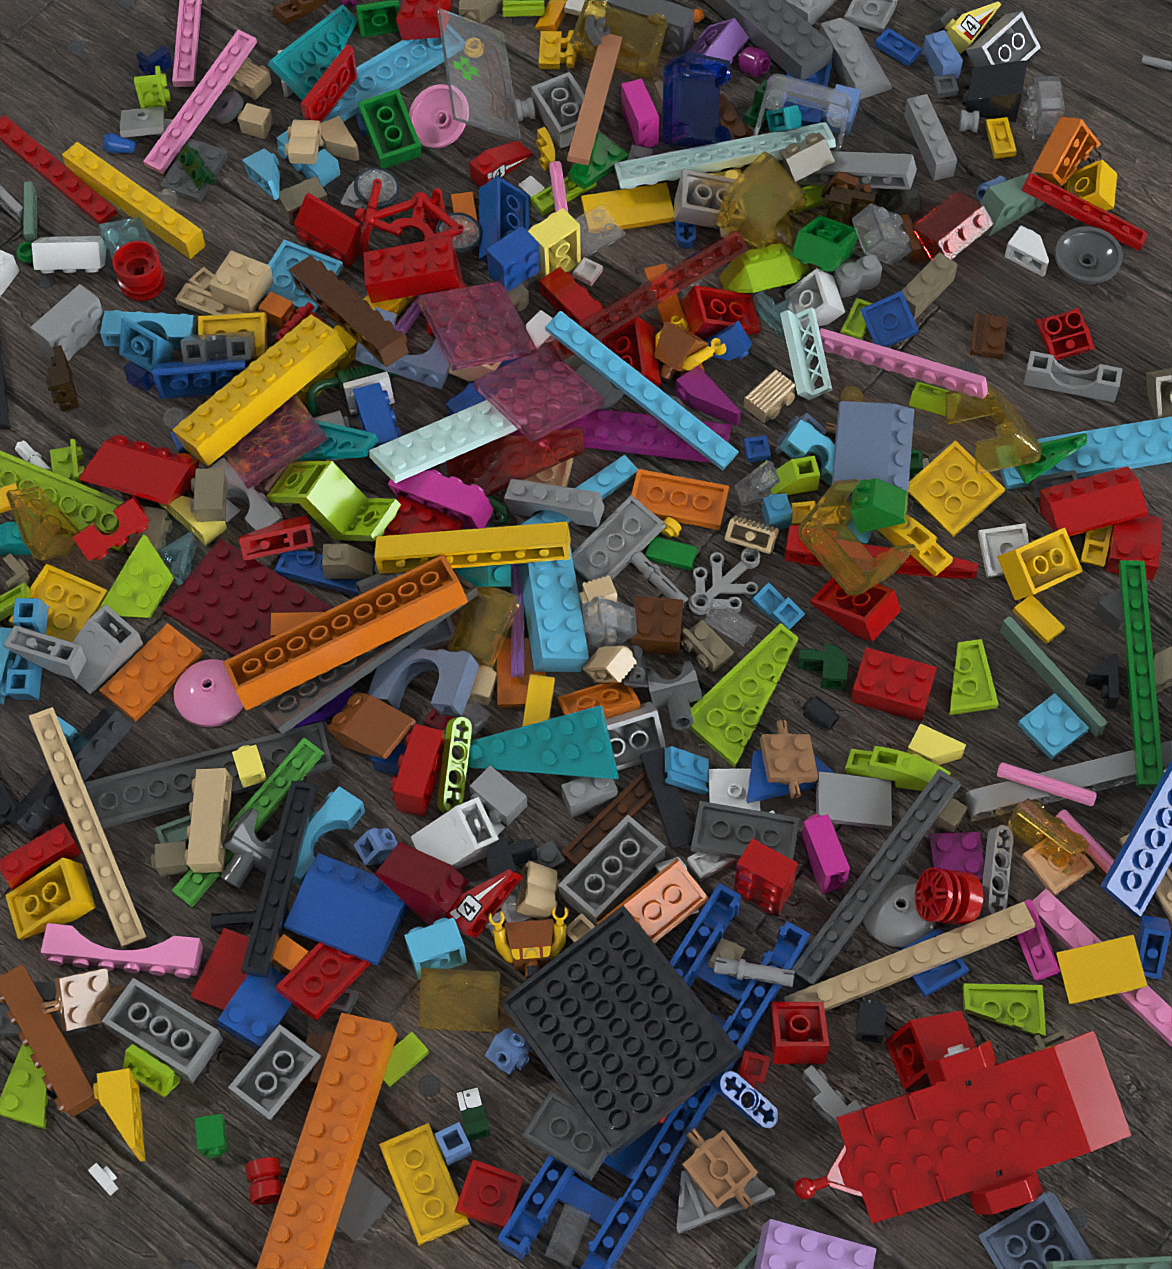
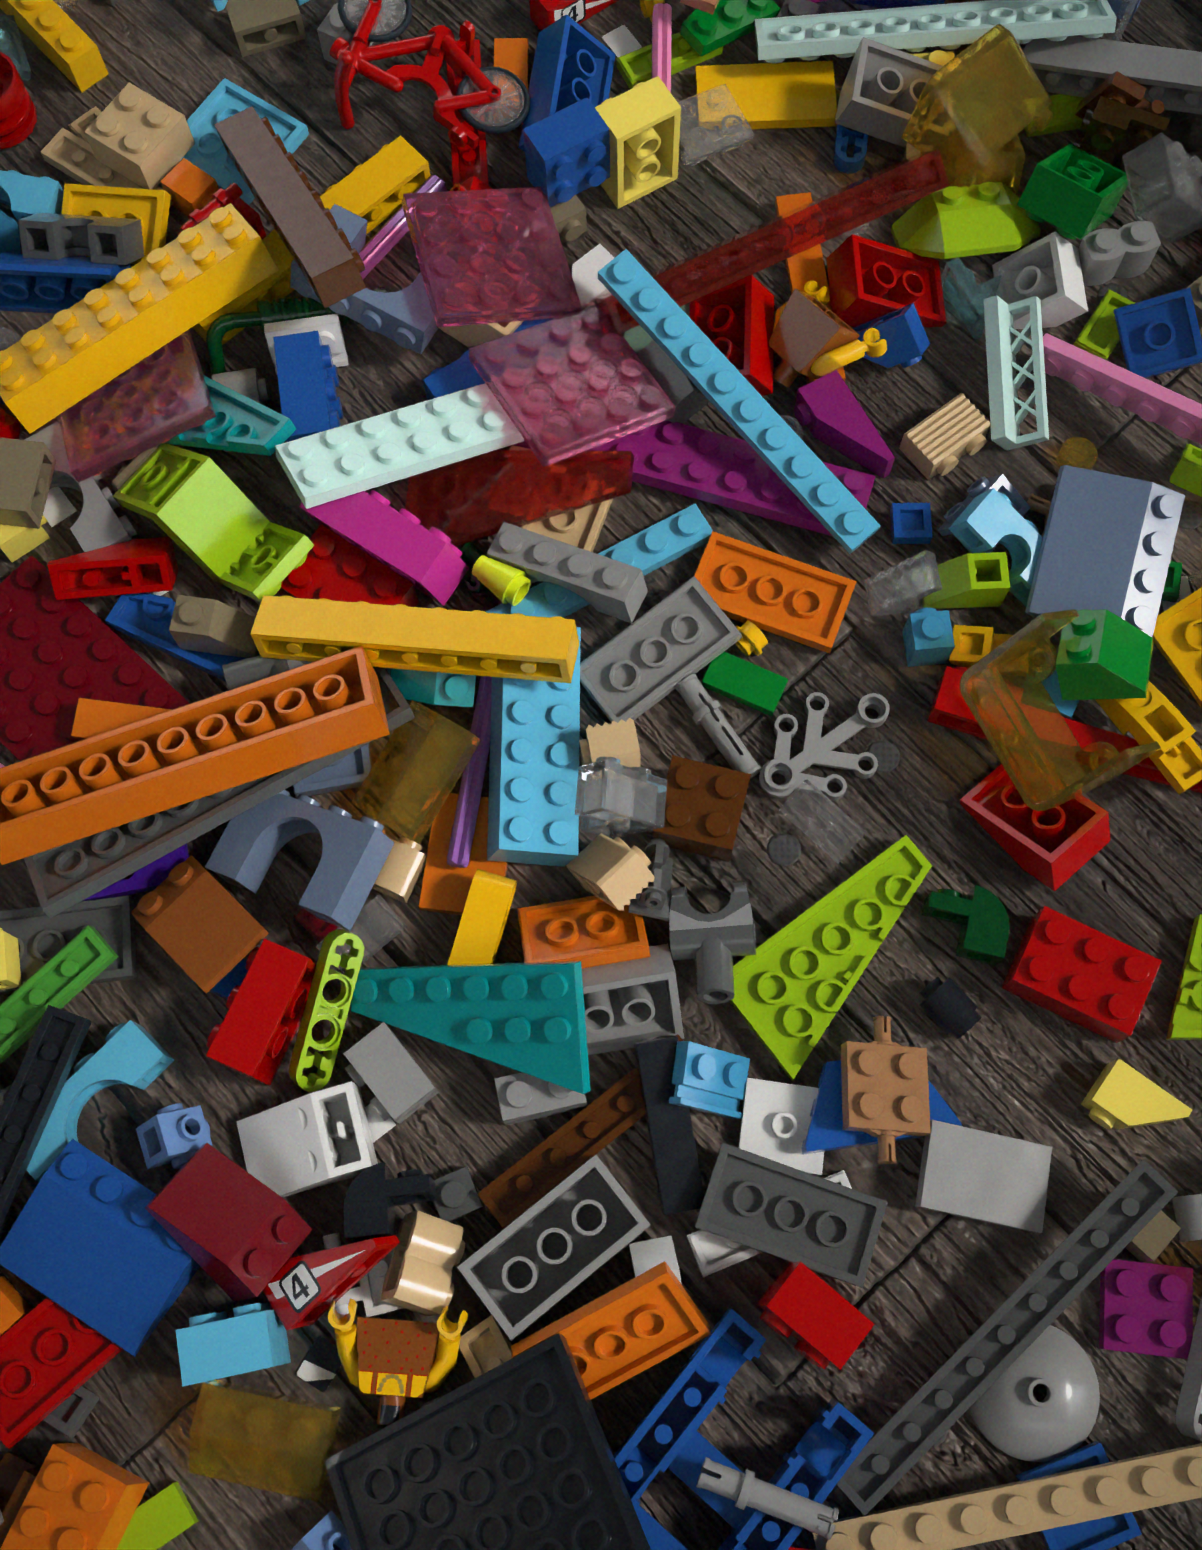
camera: 10 degrees right, 10 degrees up
red slope [294,193,361,268] -> none
red brick [364,236,460,303] -> none
red brick [539,266,604,332] -> none
white tile [572,257,603,286] -> none
dark tan bracket [680,620,734,673] -> none
dark tan bracket [708,938,746,977] -> none
tan brick [724,515,779,554] -> none
dark azure slope [751,583,805,630] -> none
brick [780,132,835,182] -> none
dark pink brick [801,814,850,894] -> none
lime slope [845,746,950,791] -> none
red wheel [914,868,983,925] -> none
none -> black sticker [296,1336,342,1392]
none -> neon yellow cone [472,555,531,606]

